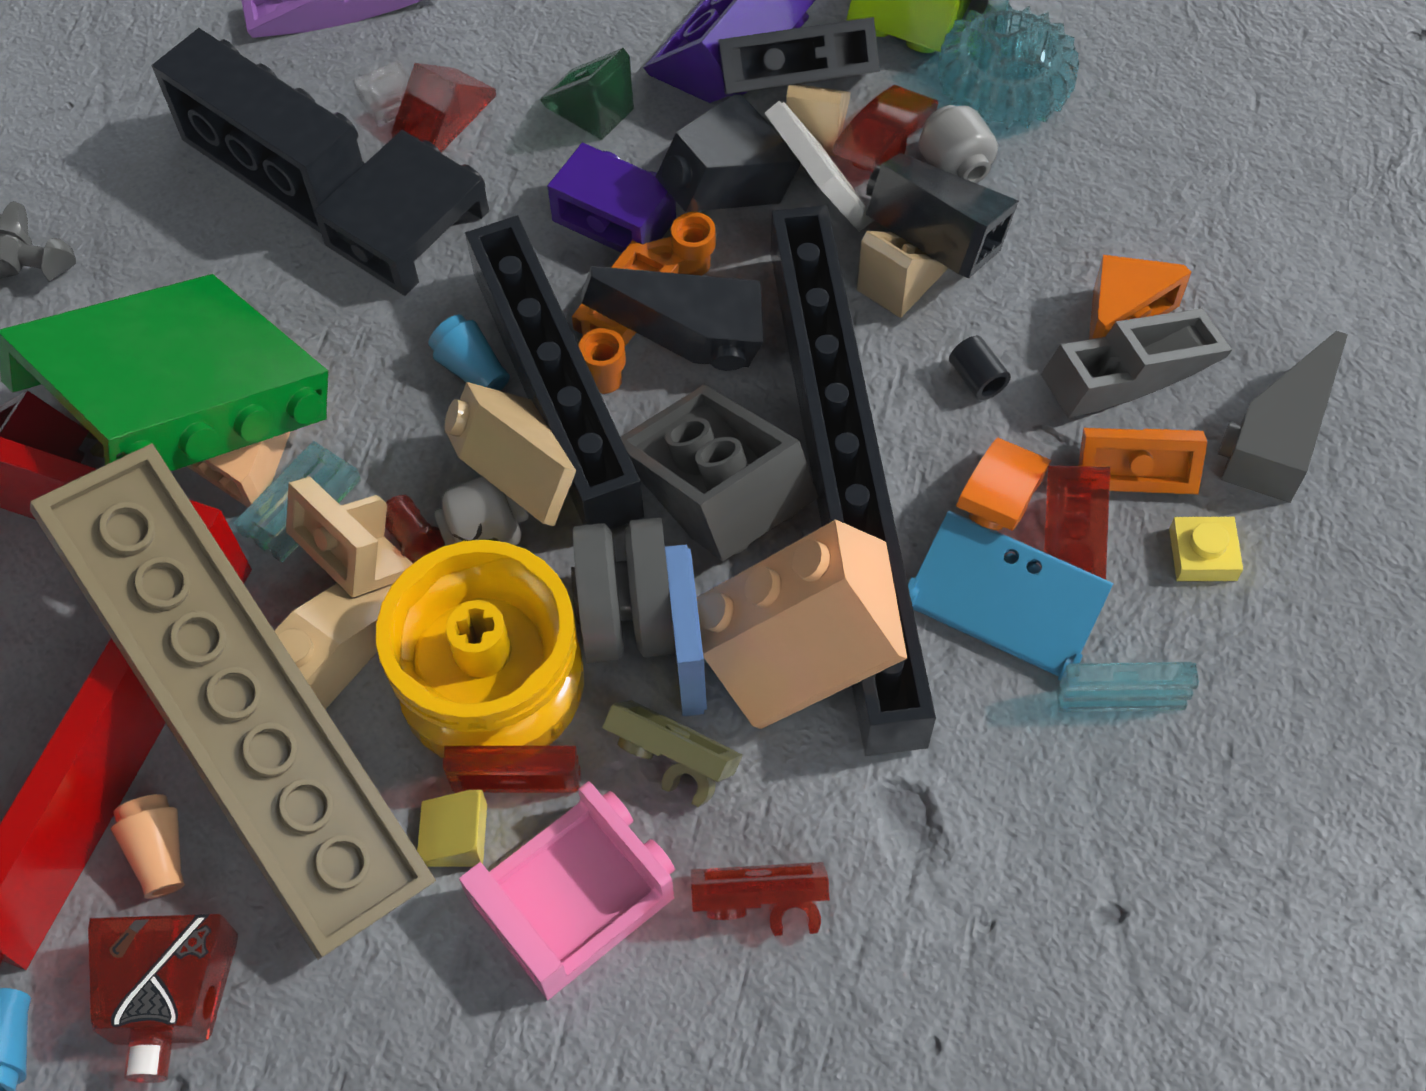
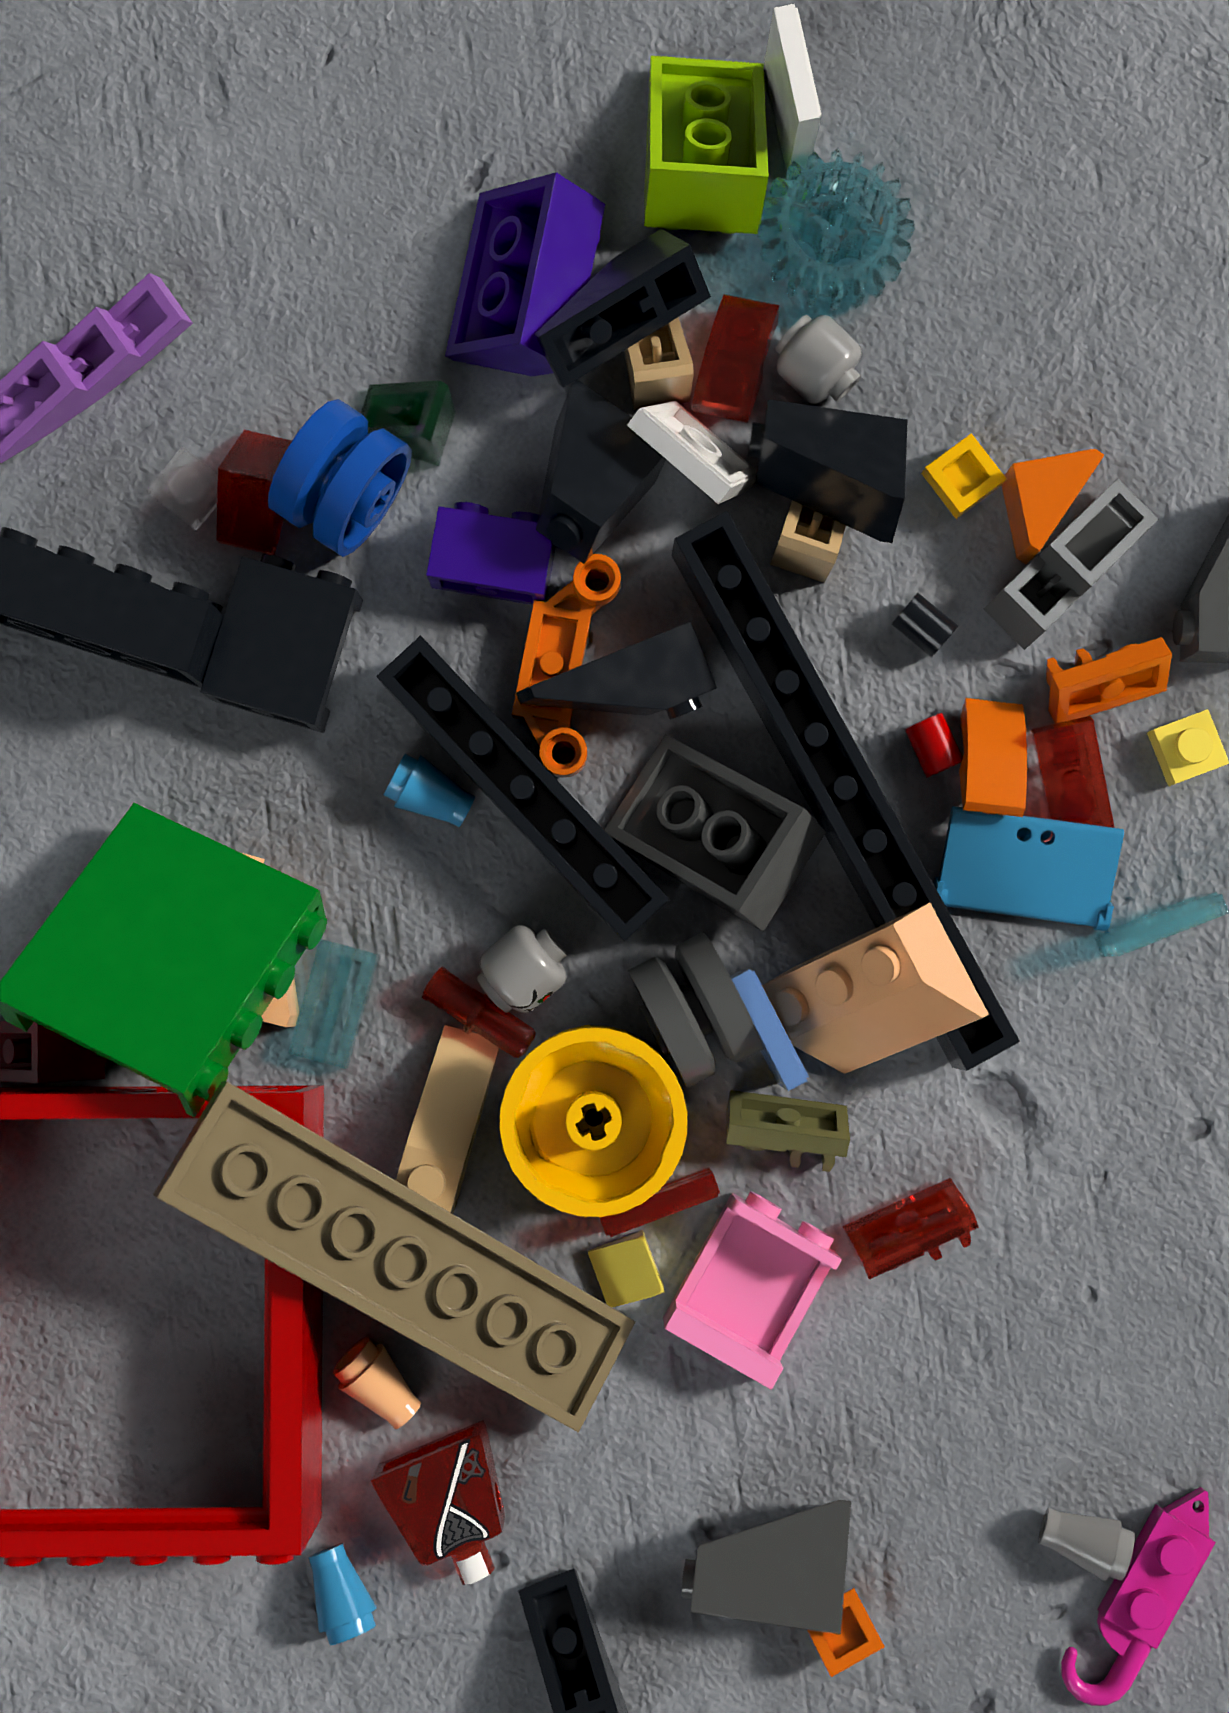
camera: 25 degrees left, 25 degrees up
tan panel [286,477,413,598] -> none
tan slope [445,382,576,526] -> none
none -> blue wheel [268,399,412,557]
none -> red hinge [905,713,963,778]
none -> yellow plate [921,433,1007,519]

